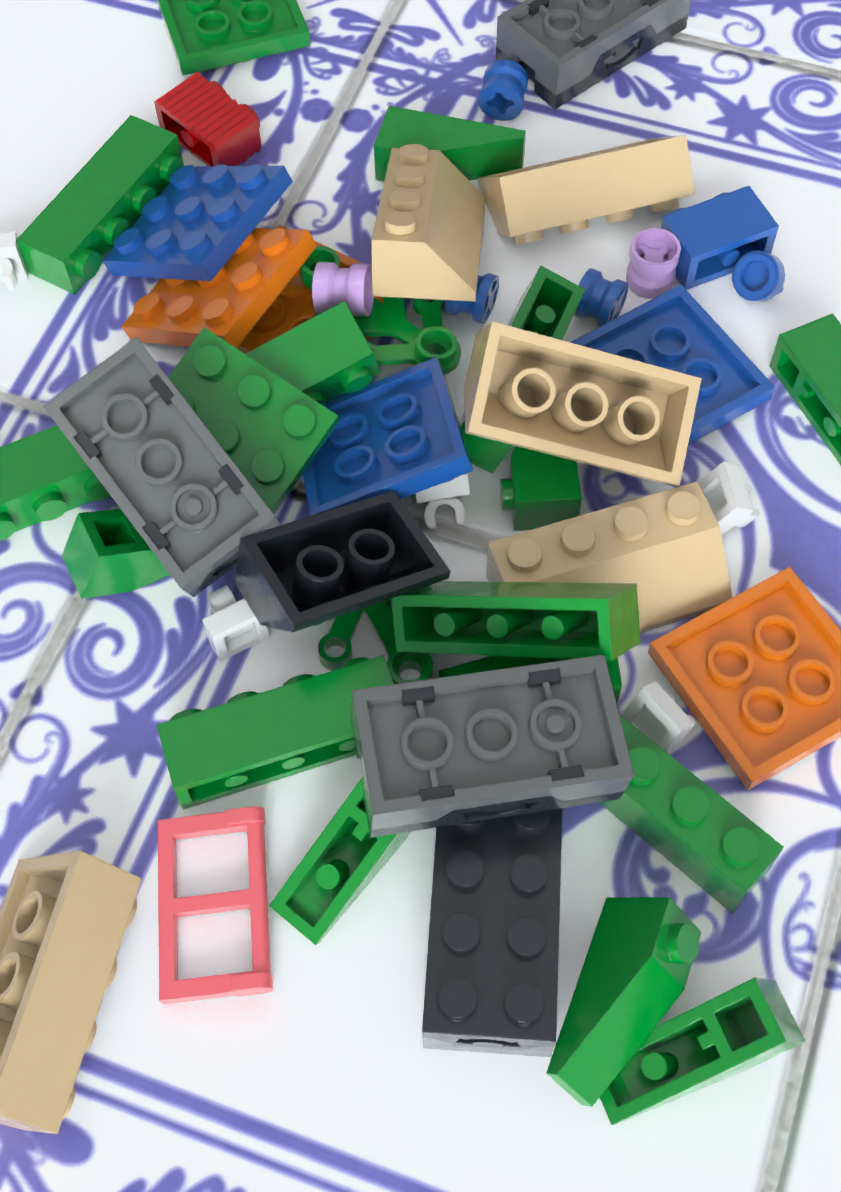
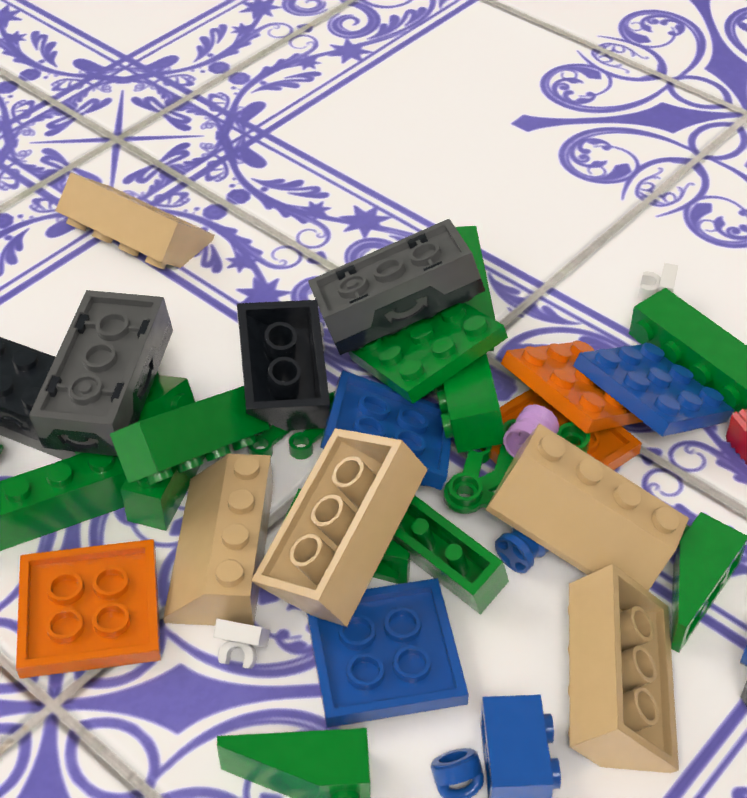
camera: 110 degrees right, 15 degrees down
green brick [156,655,394,810] -> none
coral window [158,806,273,1004] -> none
blue wheel [574,268,629,326] -> none
white tile [621,681,696,755] -> none
lavender wheel [626,228,681,299] -> none

